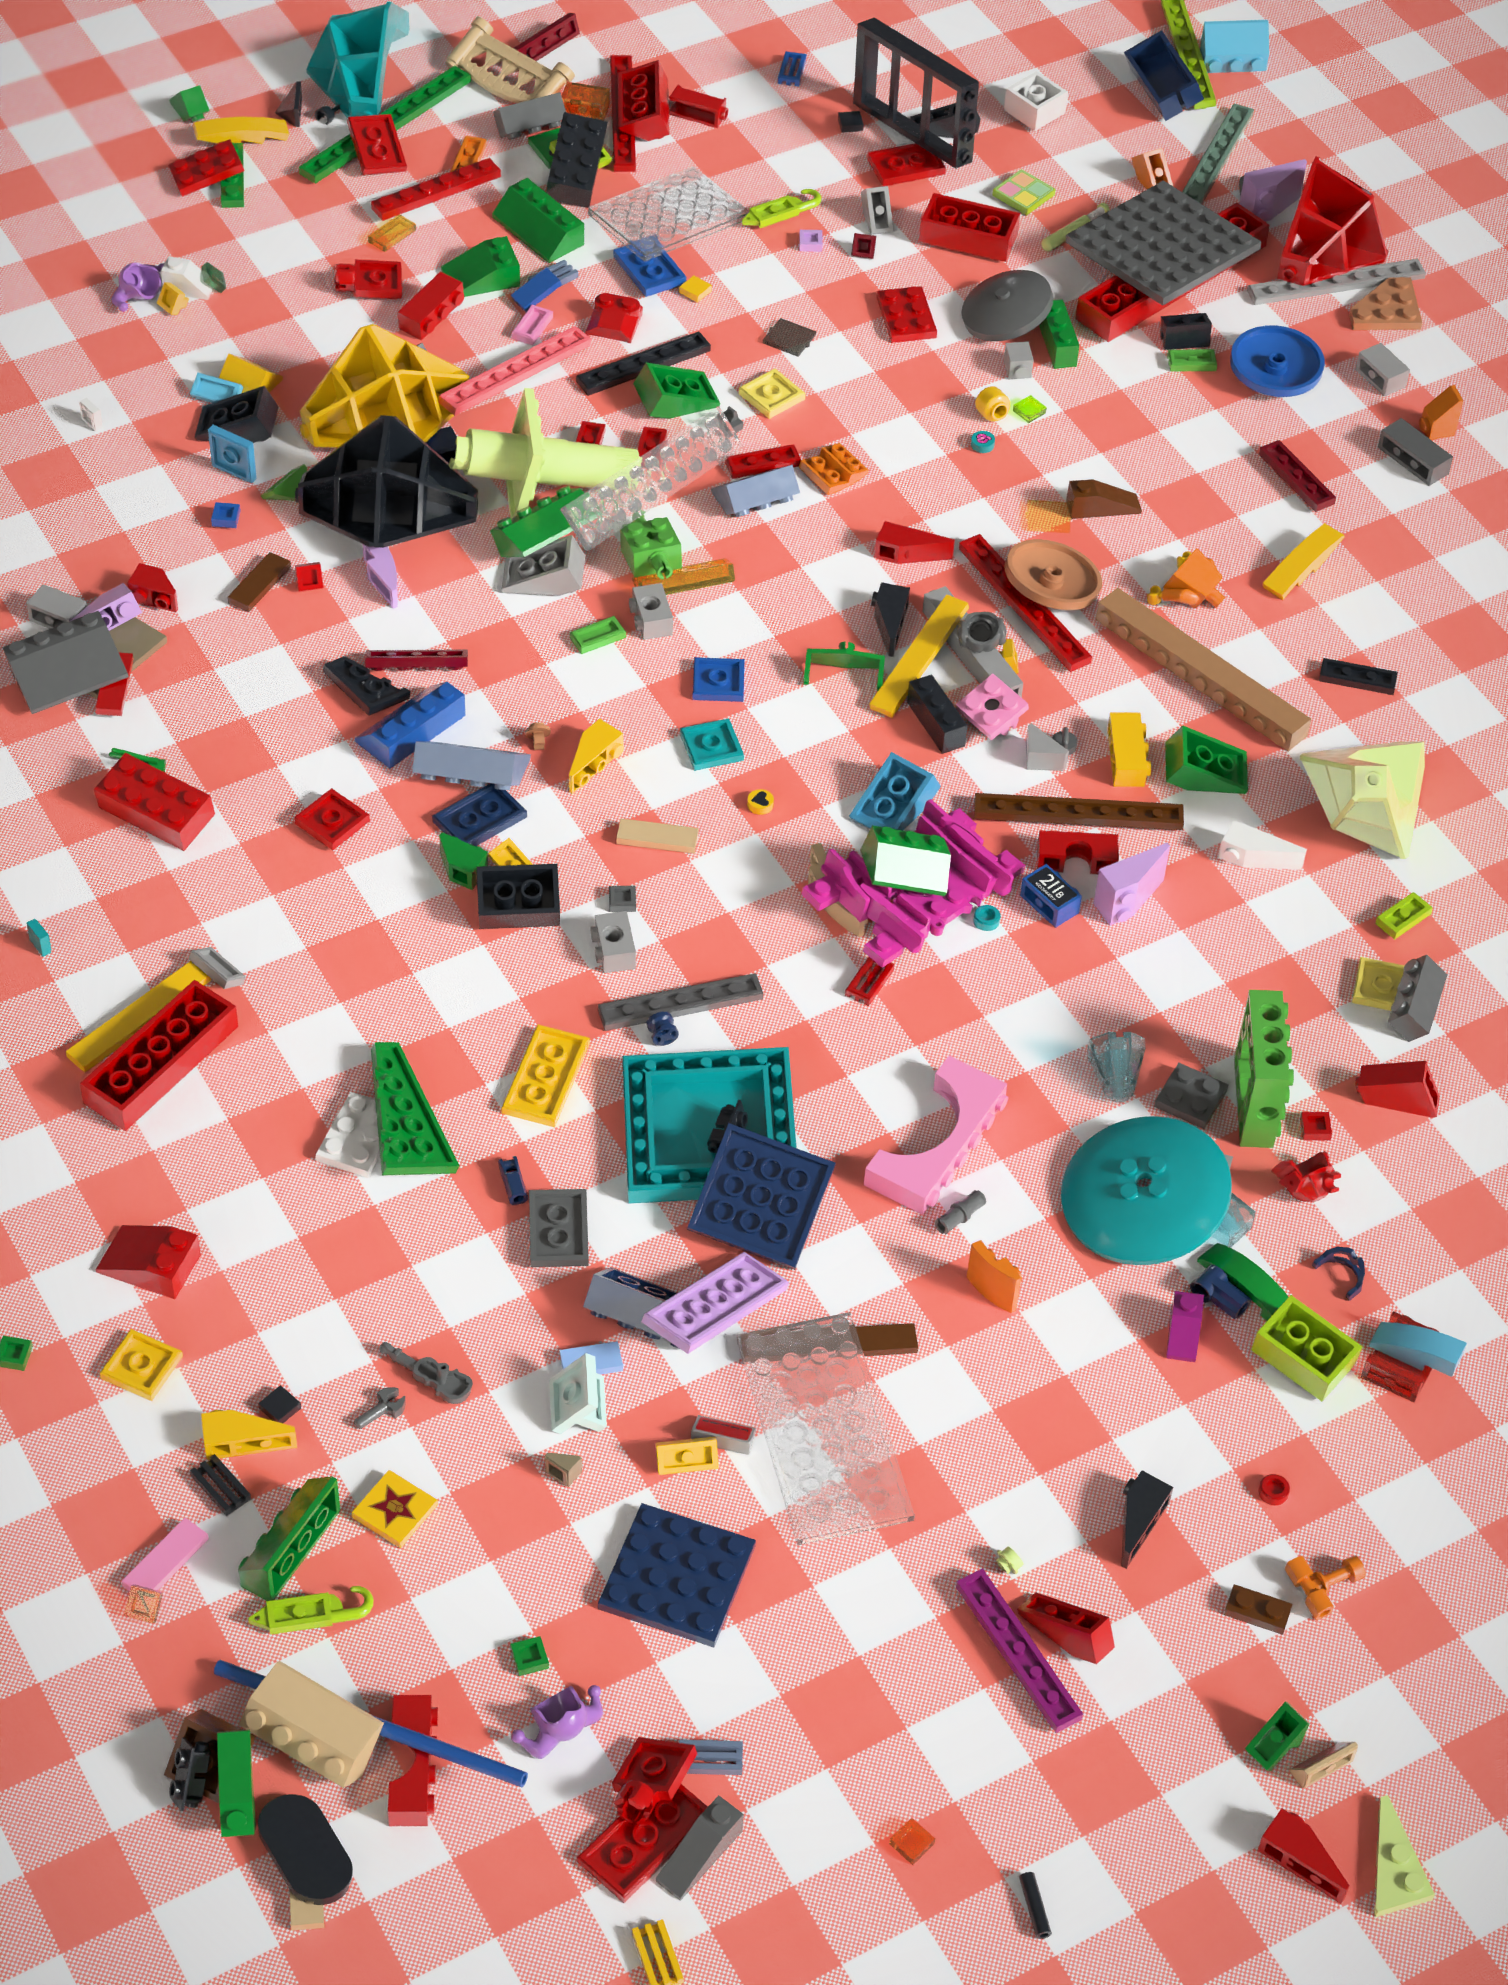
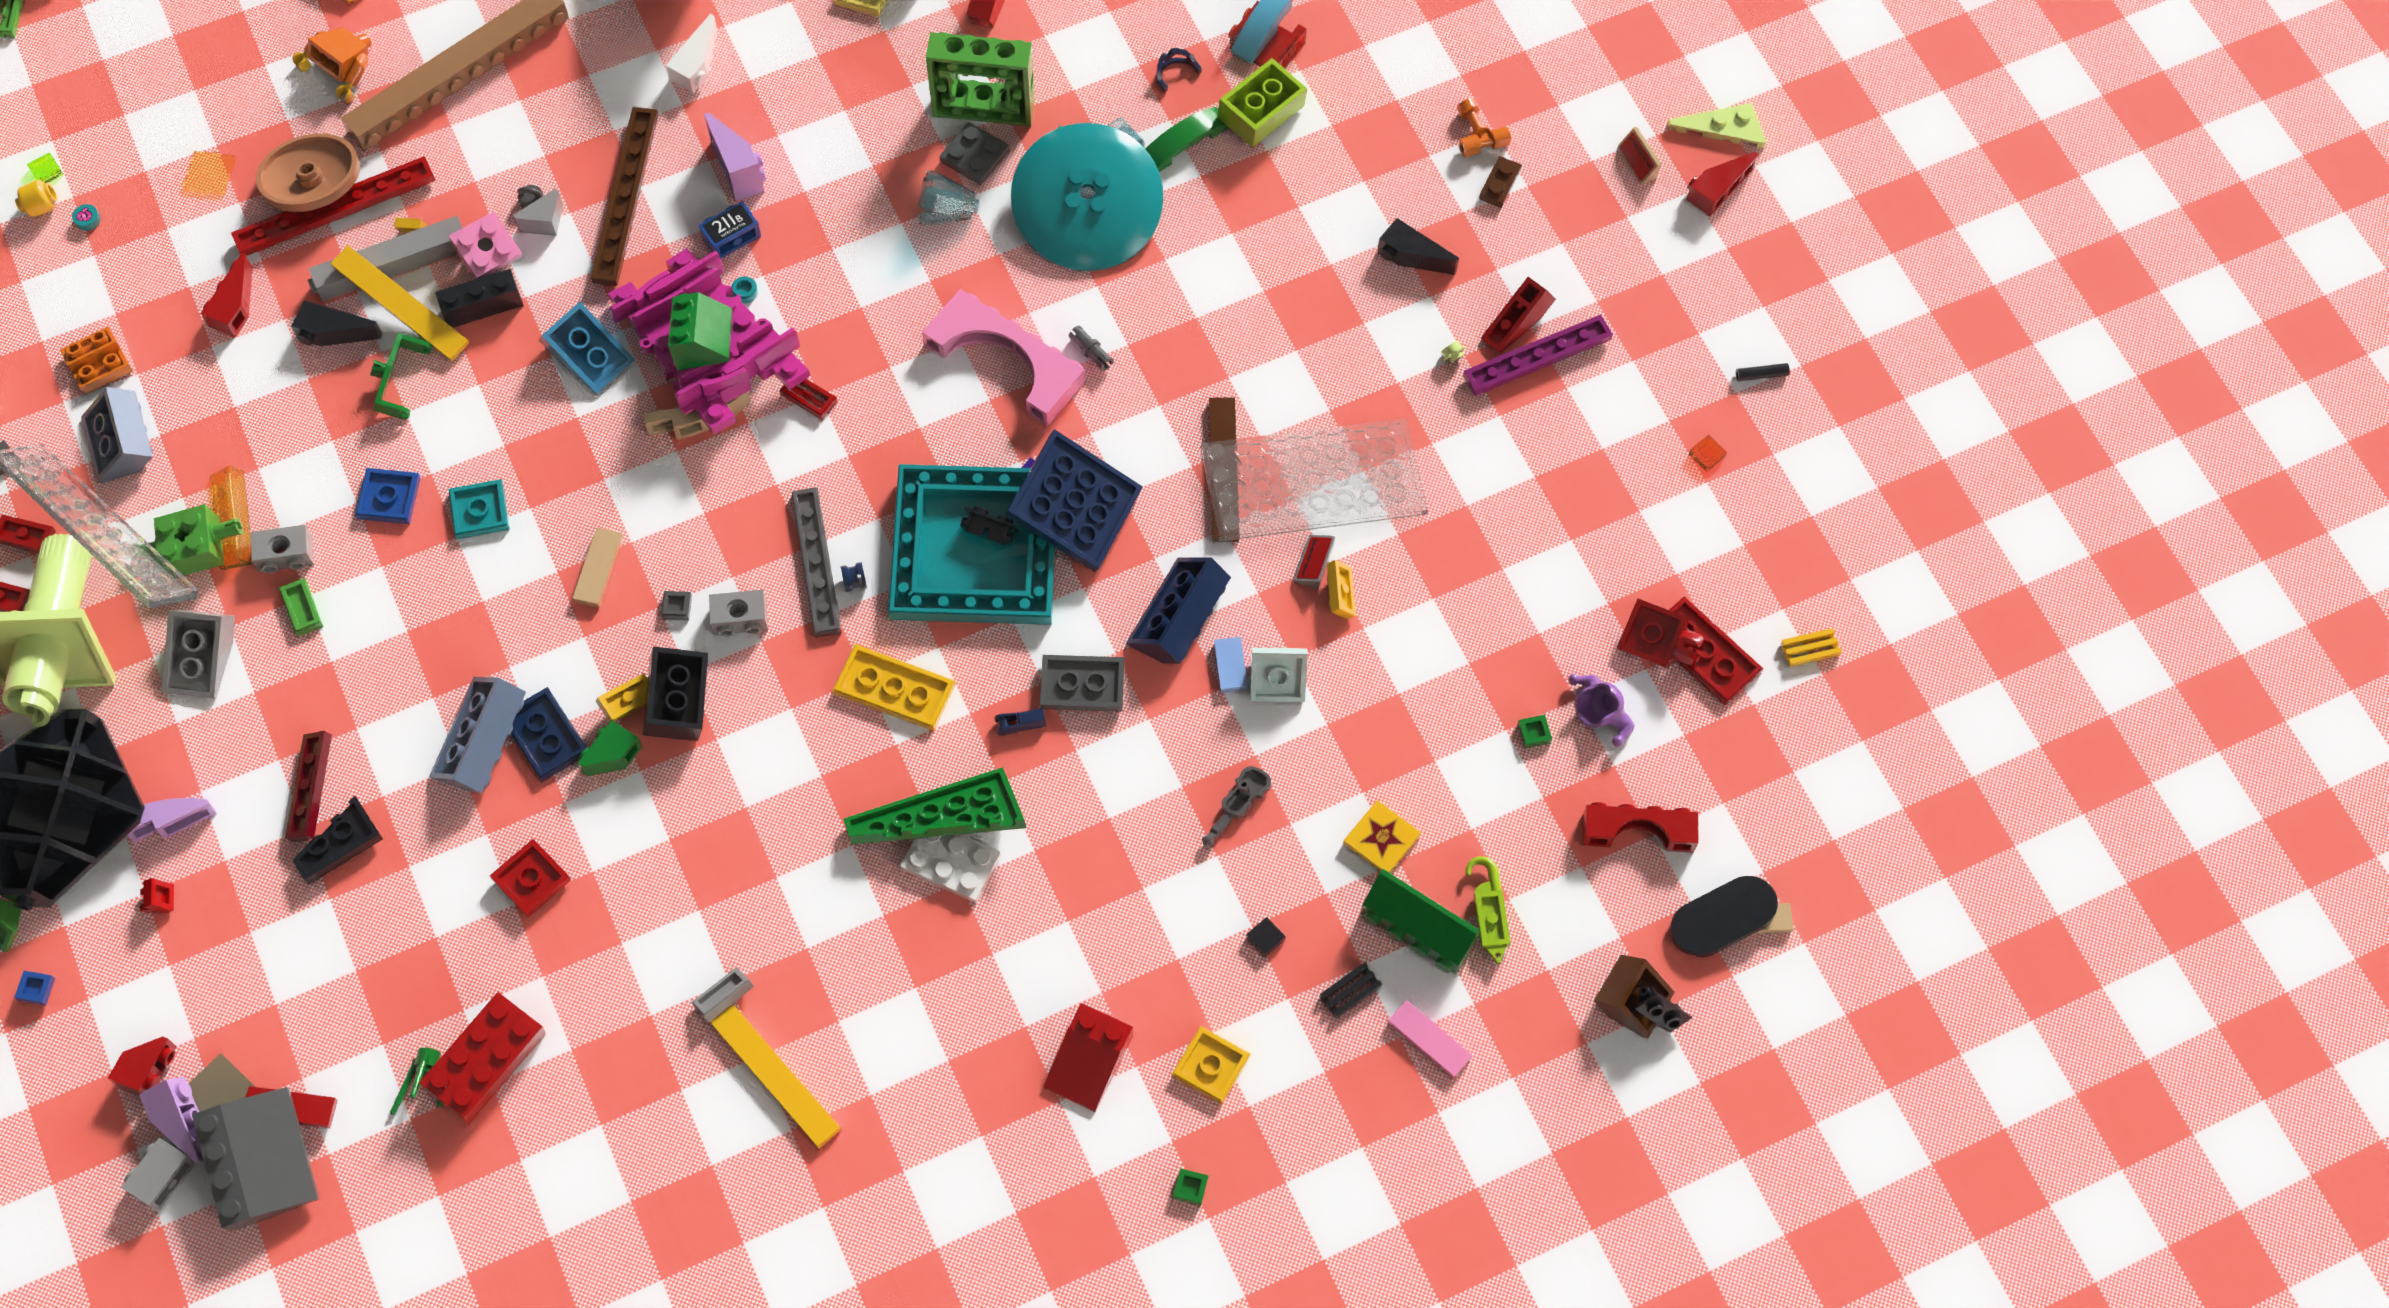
camera: 85 degrees left, 15 degrees up
teal tile [26,918,52,957] -> none
red brick [80,979,239,1131] -> none
clear orange tile [124,1584,164,1624] -> none
yellow slope [201,1410,297,1460] -> none
blue piece [214,1660,528,1788] -> none
green slope [217,1729,256,1837] -> none
reddish brown tile [227,552,291,612] -> none
tan slope [239,1661,384,1788] -> none
dark grey bar [354,1387,406,1429] -> none
blue slope [355,681,466,769] -> none
green slope [490,486,603,557] -> none
nougat plate [525,722,551,751] -> none
dark tan slope [545,1452,582,1487] -> none
yellow slope [569,718,624,794] -> none
dark blue plate [598,1503,756,1648] -> none
lavender tile [641,1252,789,1354] -> none
dark grey slope [656,1795,744,1901] -> none
sand blue tile [679,1740,743,1775] -> none
red tile [725,444,801,479] -> none
yellow tile [747,789,774,815] -> none
dark grey hair [957,612,1007,653] -> none
orange slope [967,1240,1022,1313] -> none
red arch [1037,830,1119,875] -> none
reddish brown slope [1066,479,1142,519] -> none
yellow brick [1107,712,1151,787] -> none
green slope [1165,725,1248,794] -> none
magenta slope [1166,1291,1204,1362] -> none
dark blue piece [1190,1265,1251,1319] -> none
green slope [1245,1701,1310,1771] -> none
red tile [1259,1474,1290,1505] -> none
red helmet [1271,1151,1341,1202] -> none

